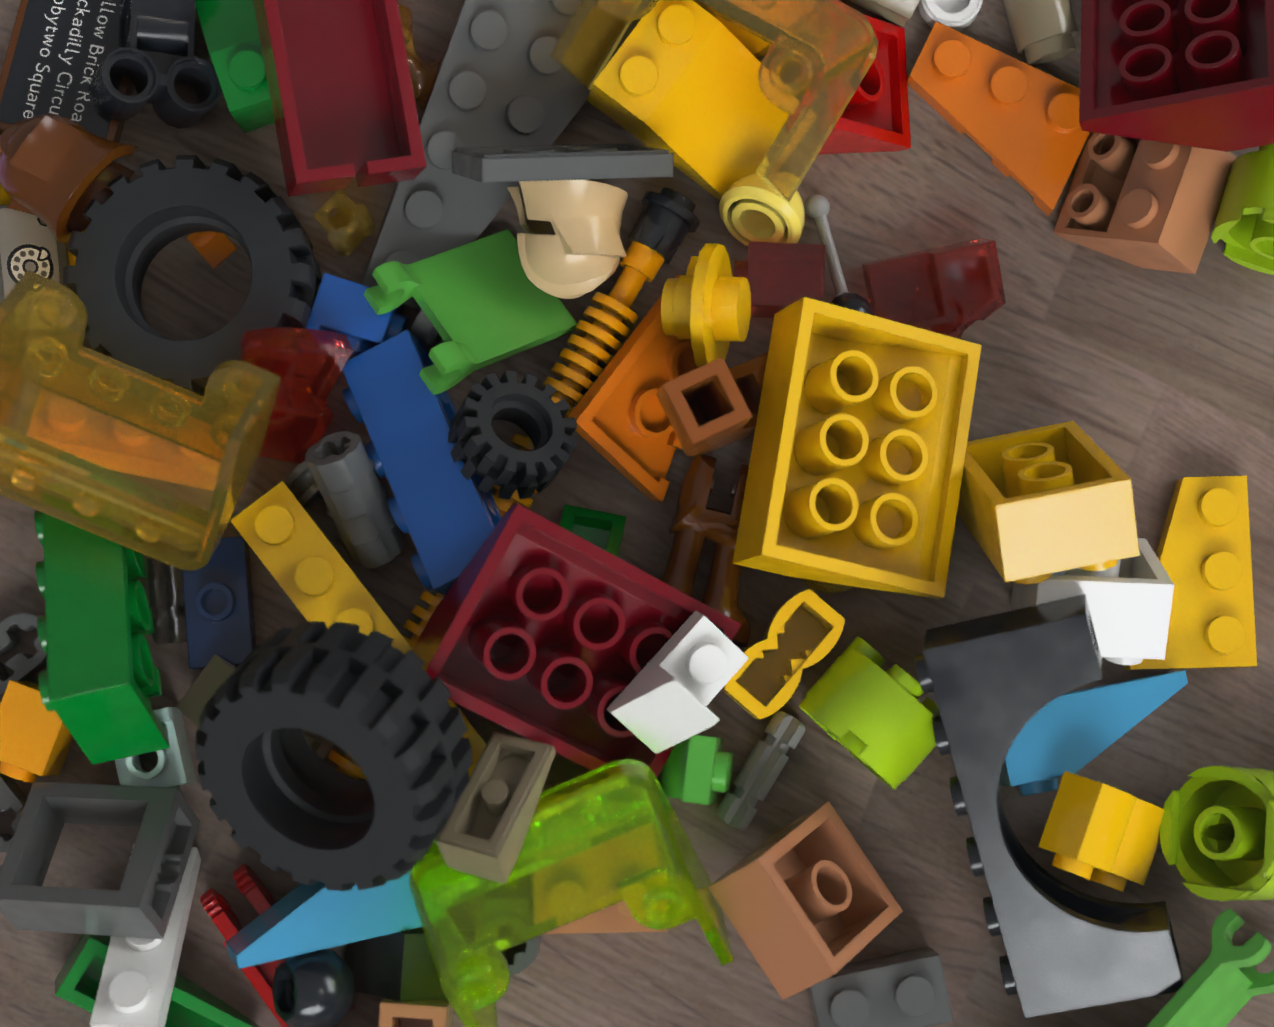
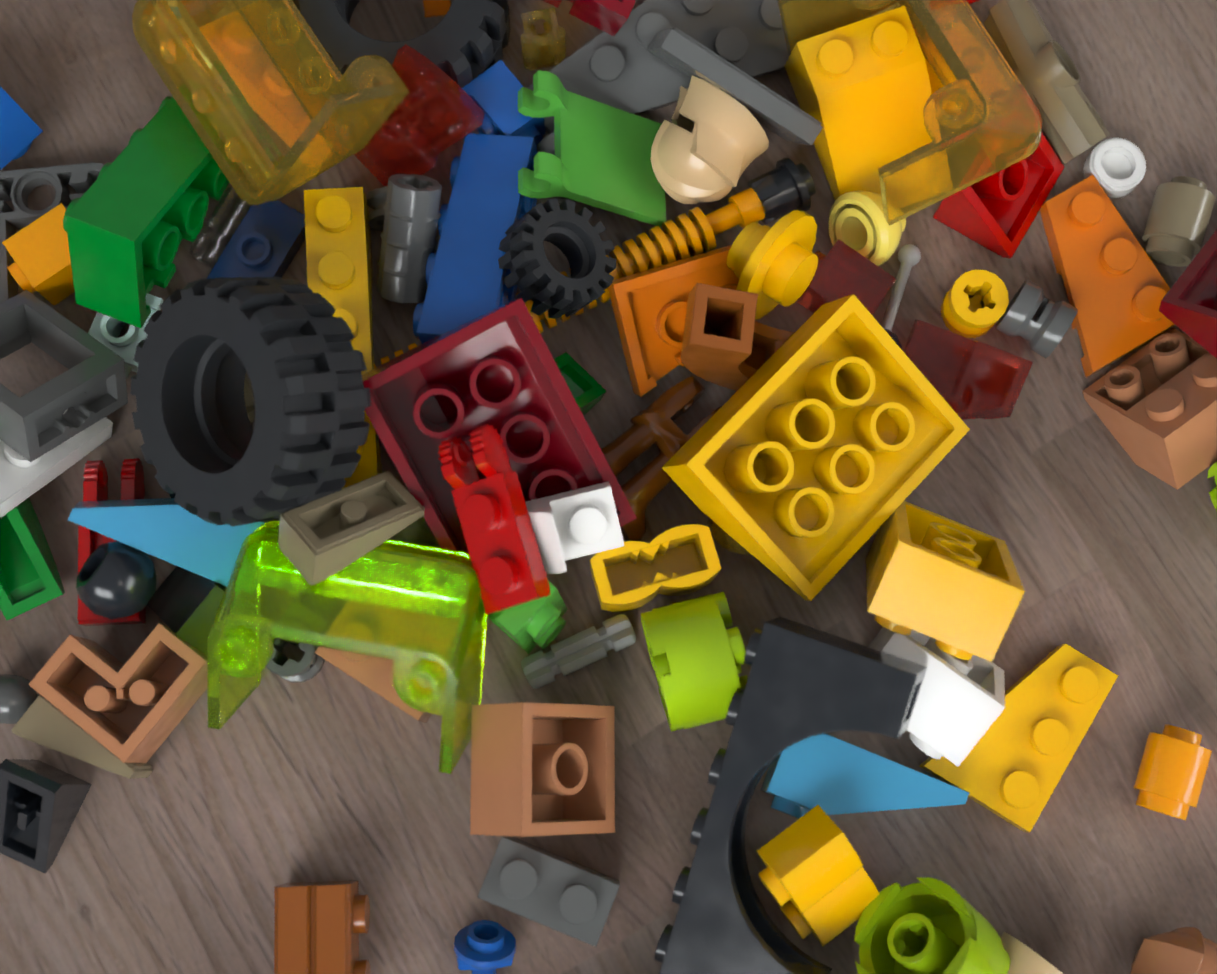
camera: 30 degrees right, 5 degrees down
none -> red hinge [438,424,551,615]
none -> yellow wheel [941,270,1009,338]
none -> dark grey wheel [995,279,1078,358]

